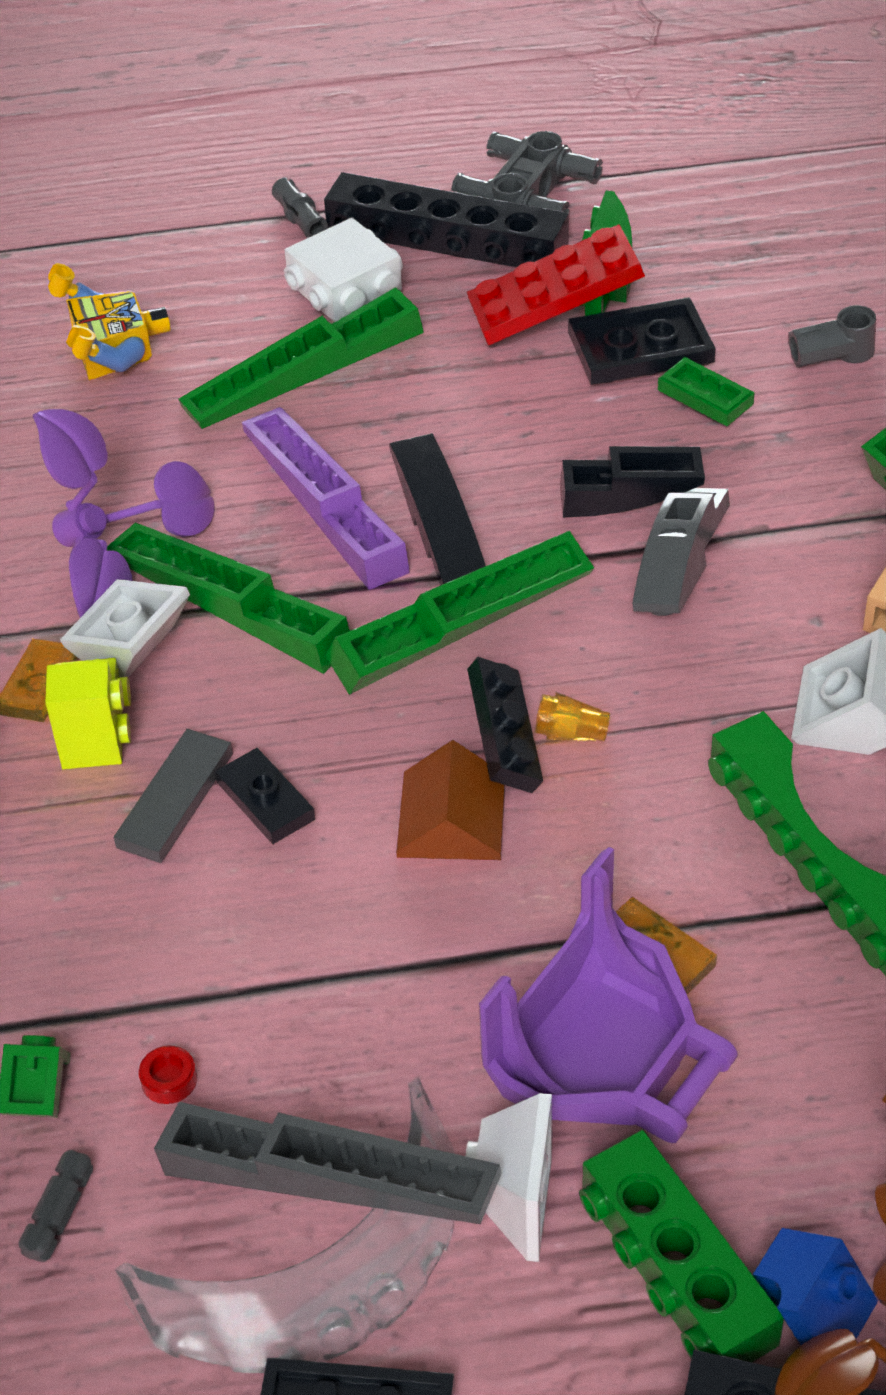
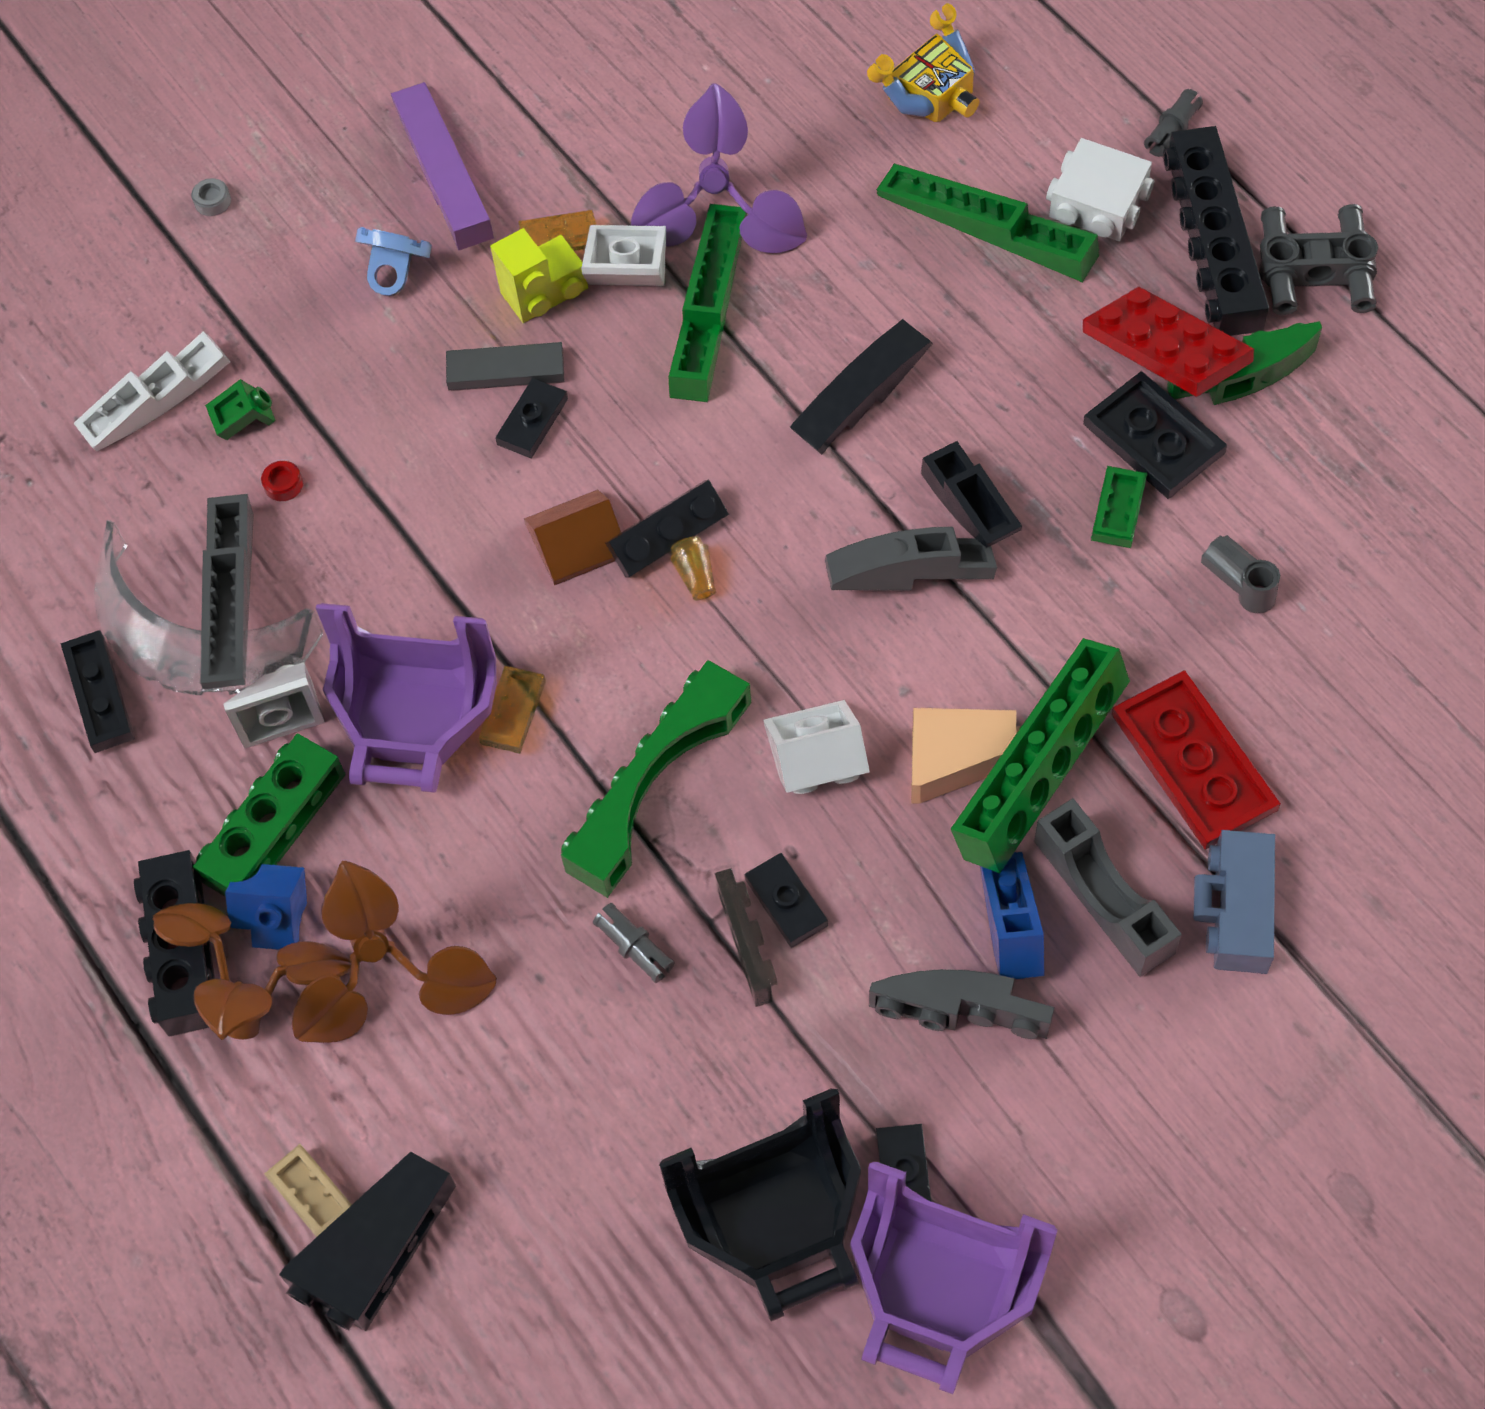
camera: 65 degrees right, 15 degrees up
dark grey axle [18,1150,93,1262] -> none
medium lavender slope [242,407,410,590] -> none
green slope [325,530,594,695] -> none

